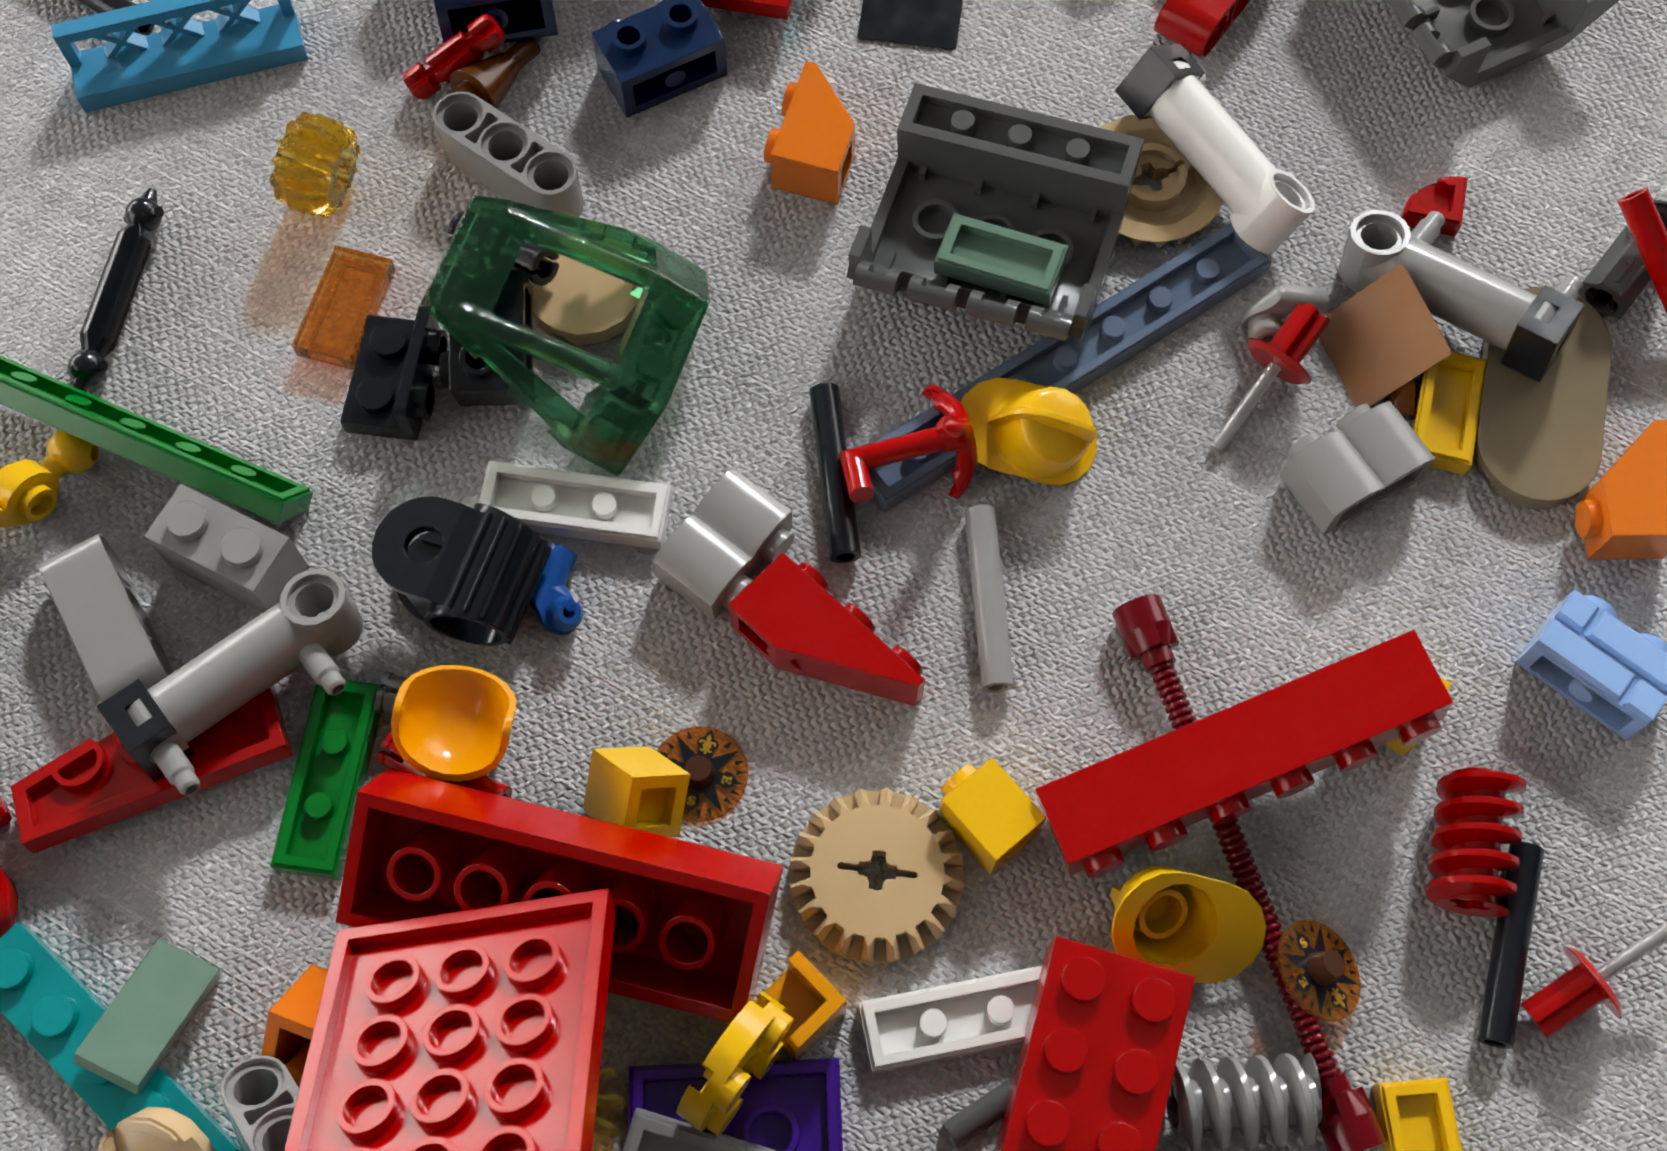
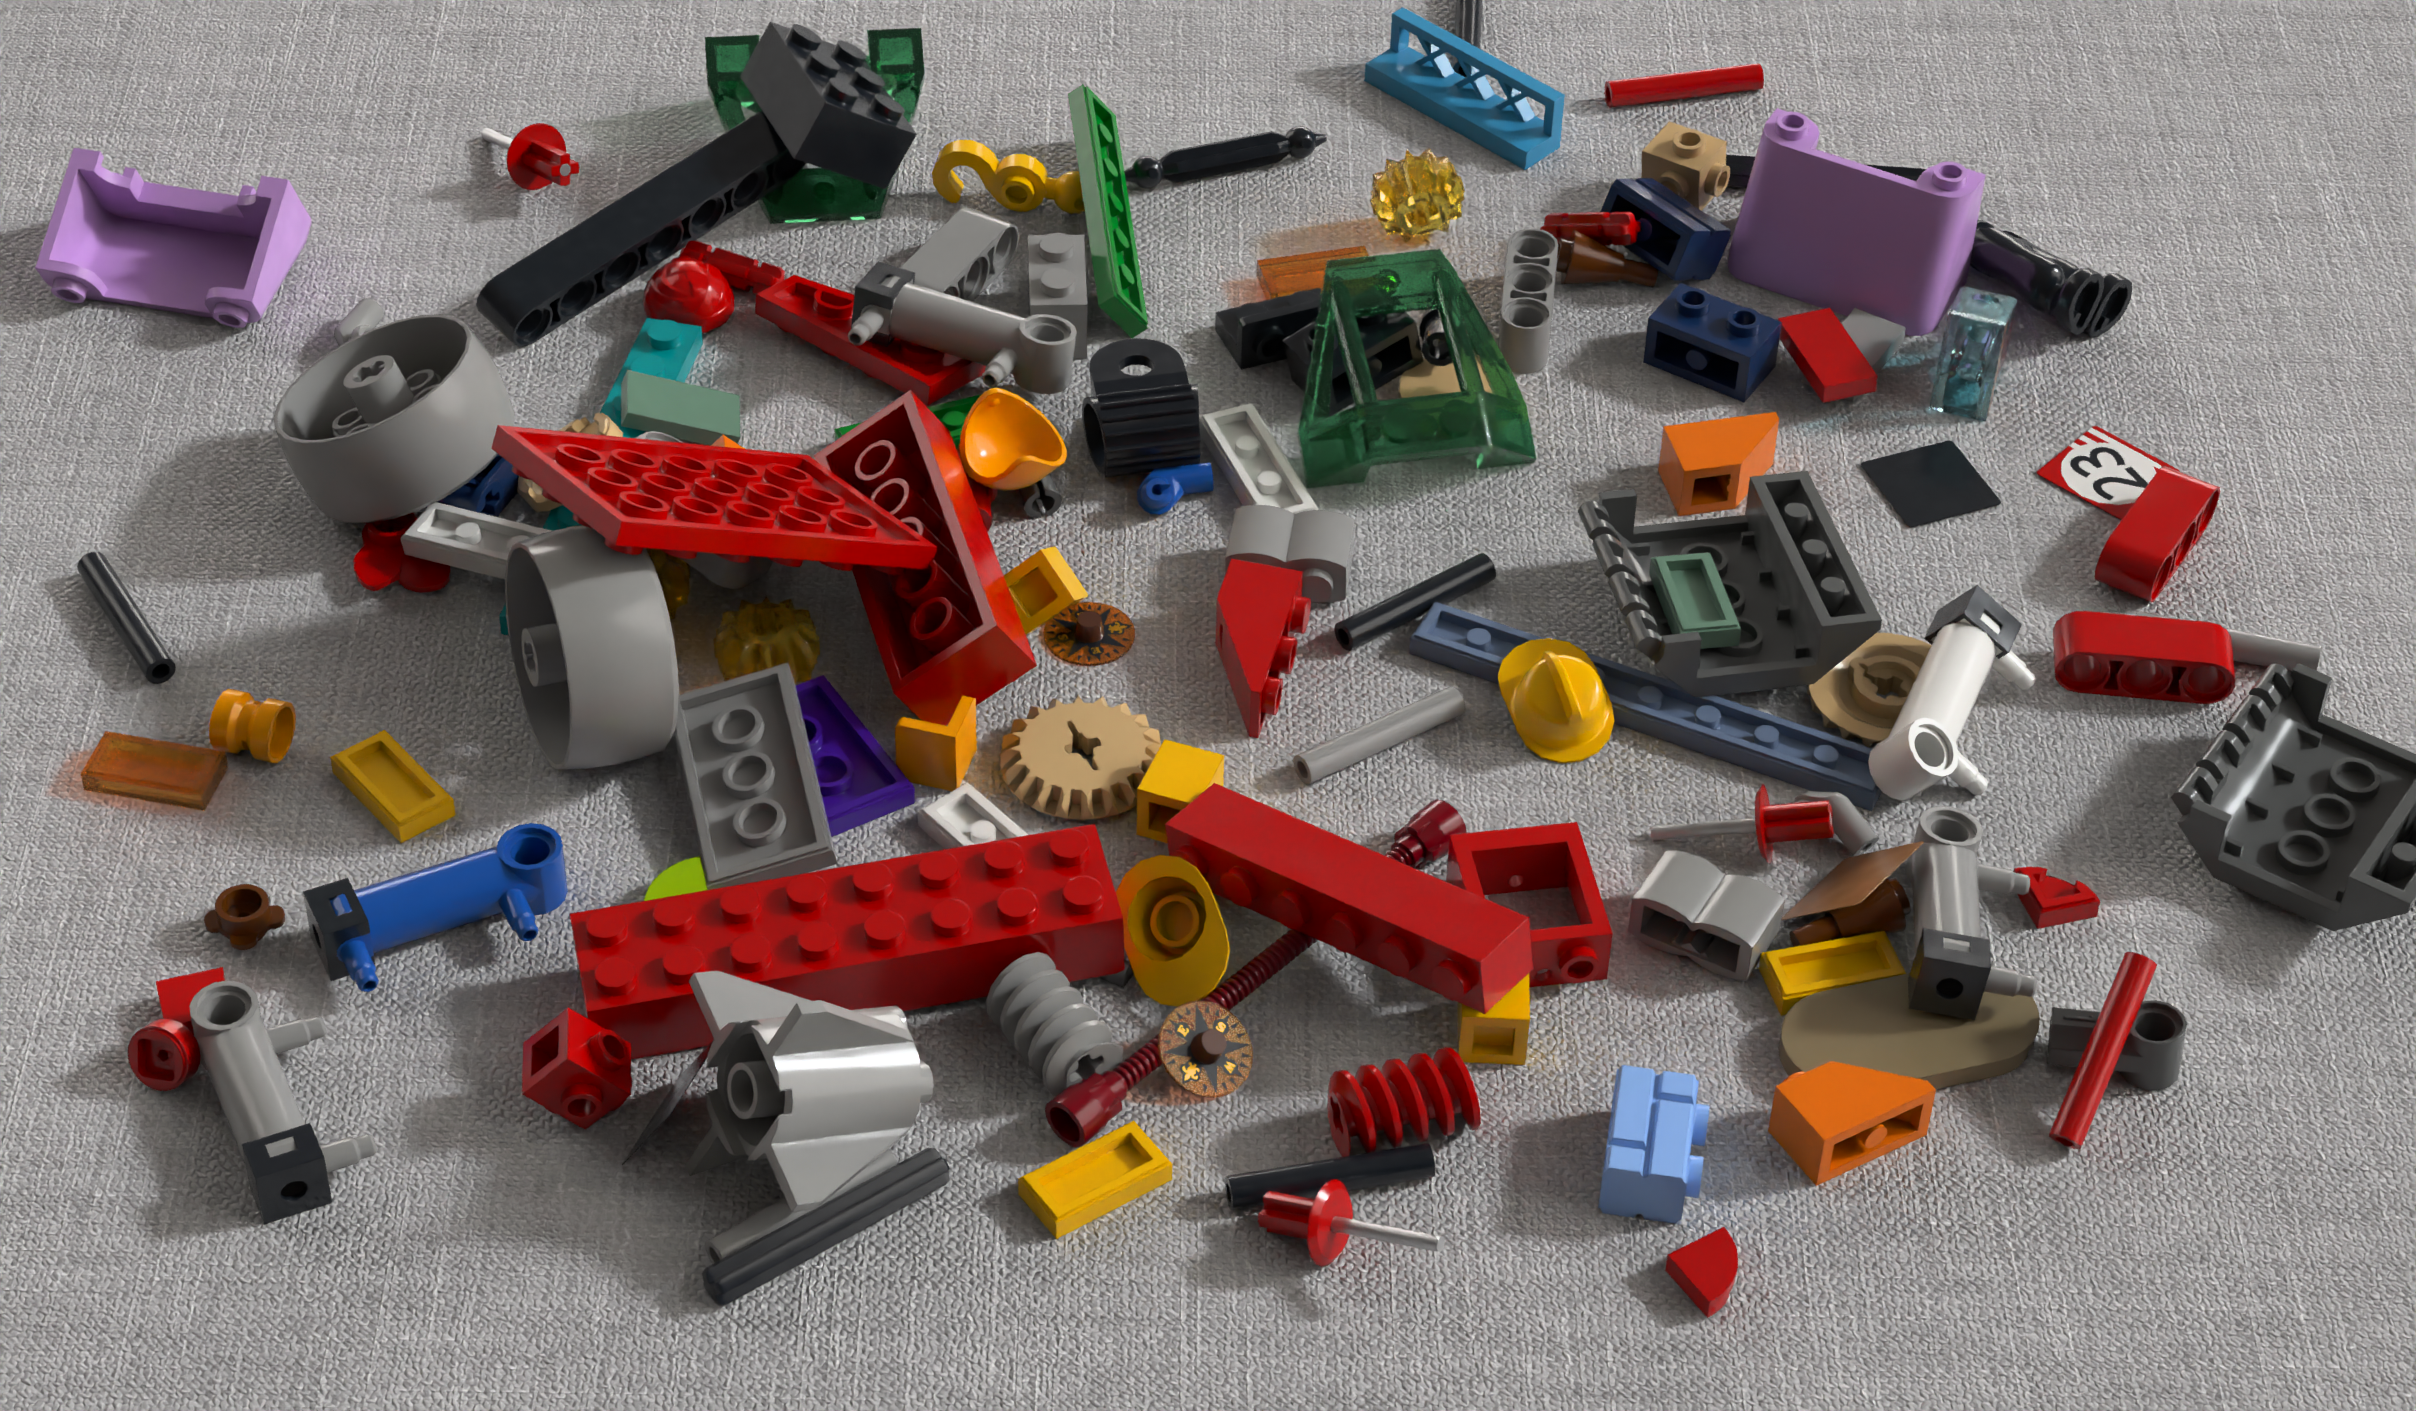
camera: 60 degrees right, 25 degrees down
yellow plate [676,991,794,1137] -> none
red piece [839,384,978,503] -> none
none -> red window [1446,822,1613,988]

